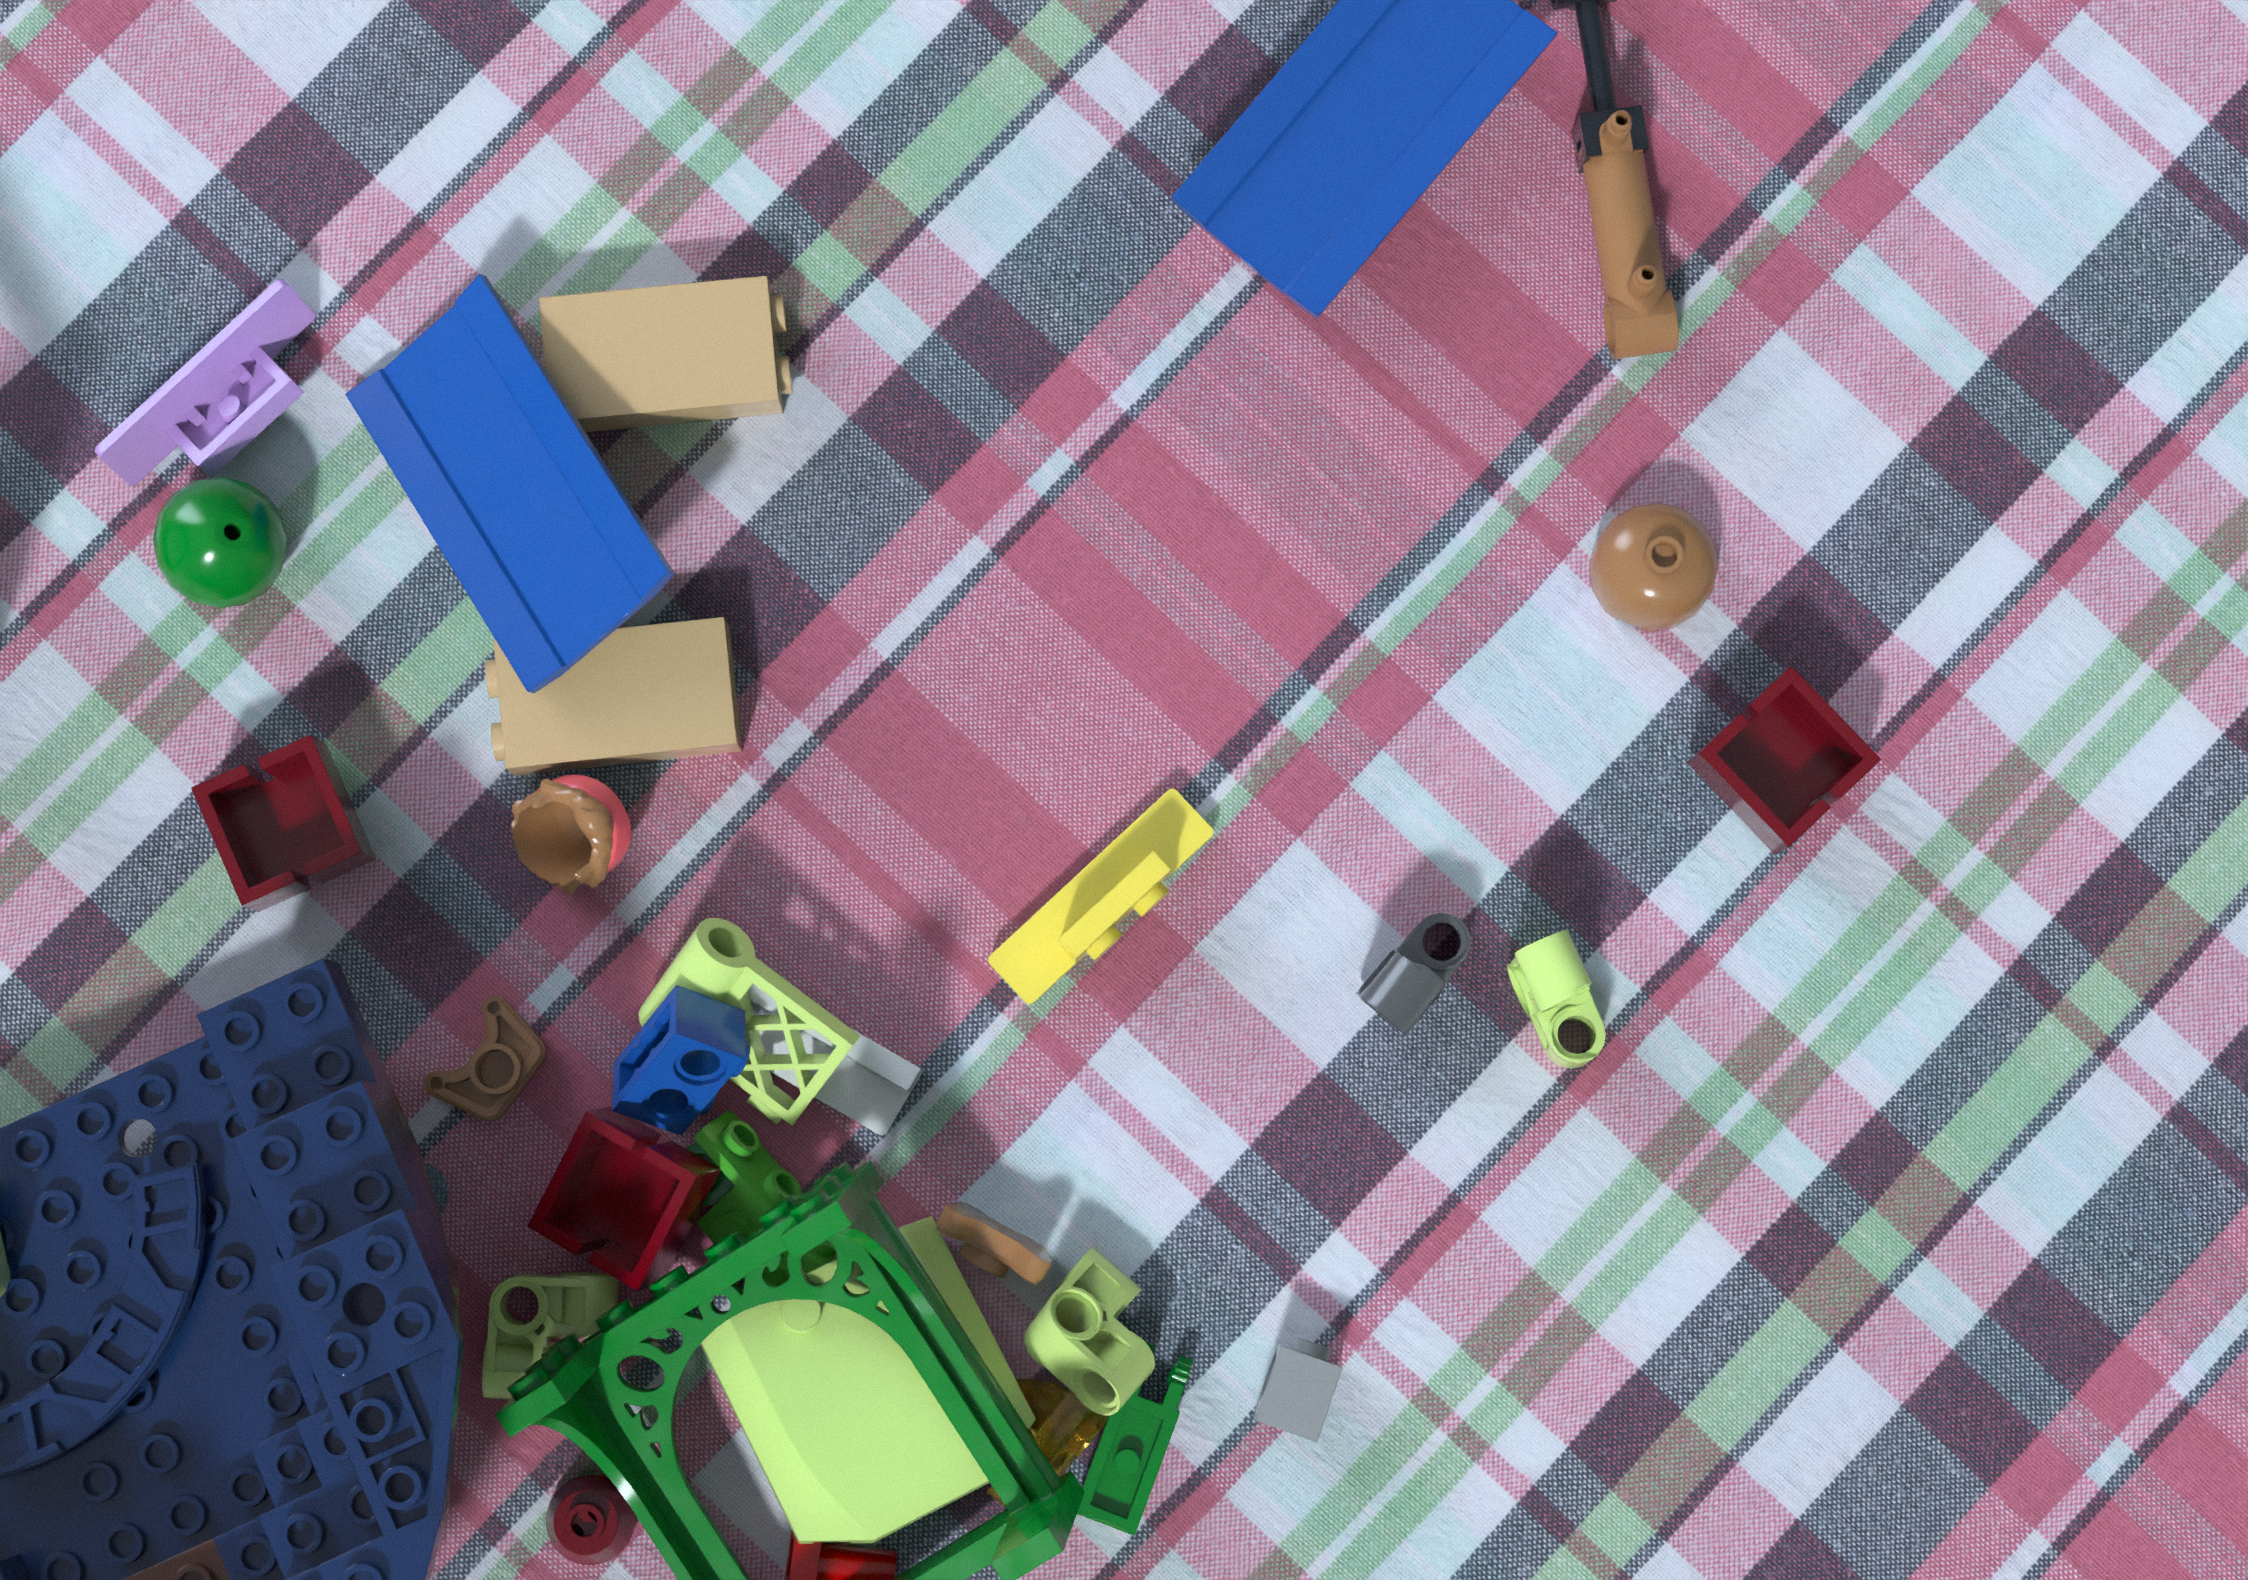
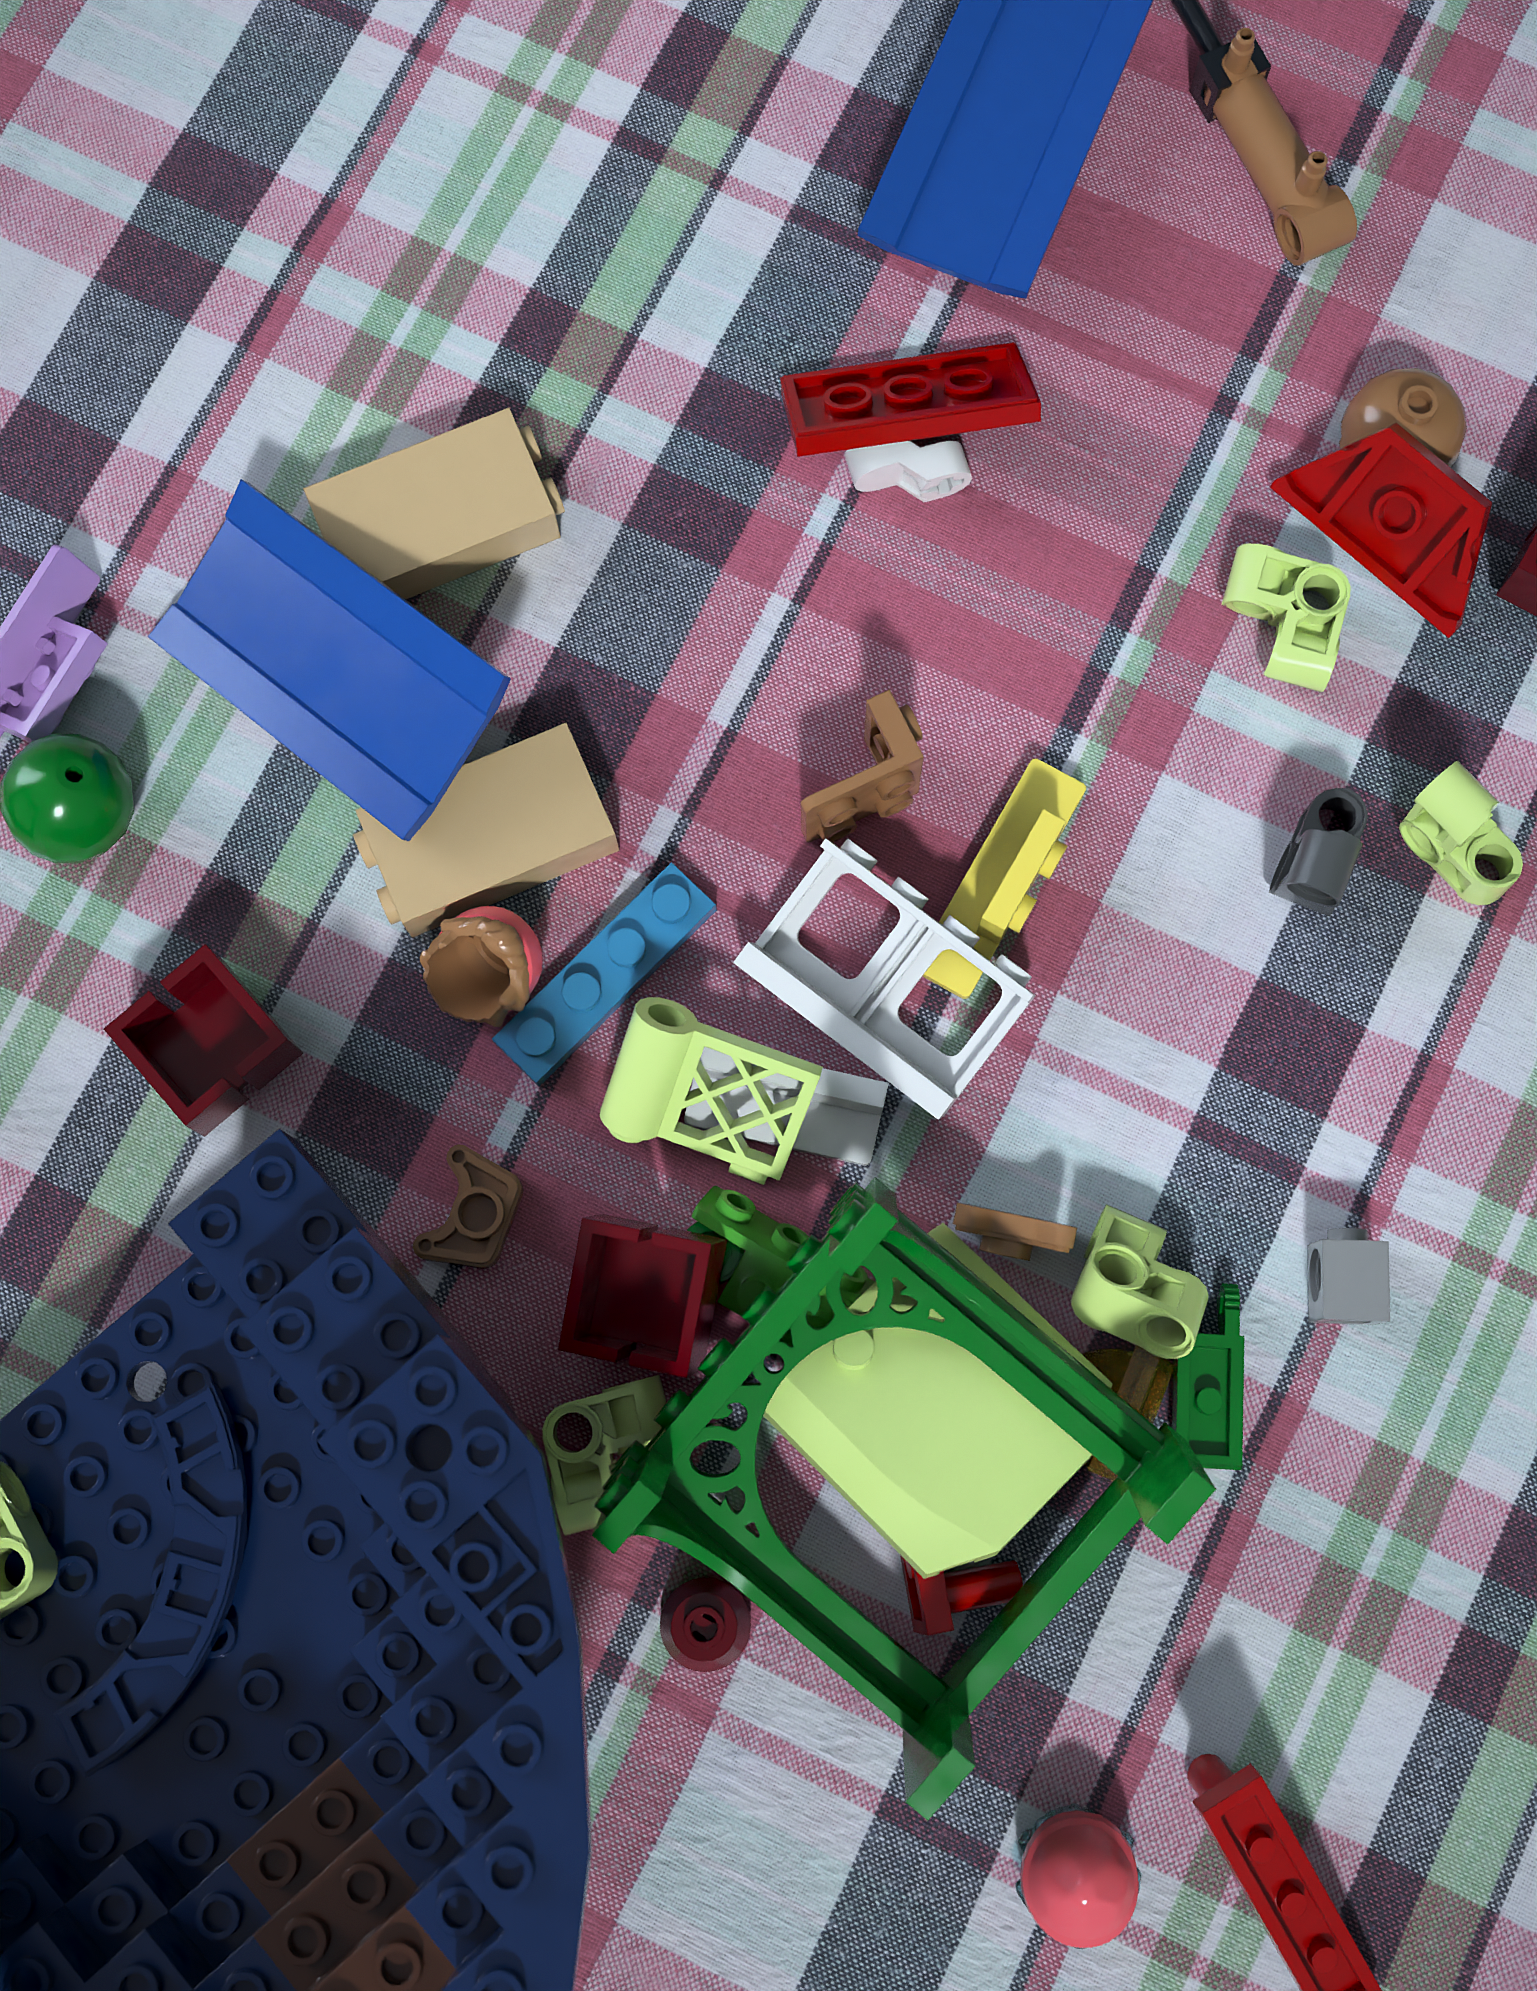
camera: 10 degrees left, 5 degrees down
blue brick [612,985,750,1136] -> none
none -> dark azure plate [492,862,717,1087]
none -> white window [733,838,1036,1120]
none -> red tile [780,342,1041,457]
none -> medium nougat bracket [800,689,924,842]
none -> white piece [844,441,972,503]
none -> yellowish green piece [1221,543,1351,692]
none -> red wing [1270,423,1492,638]

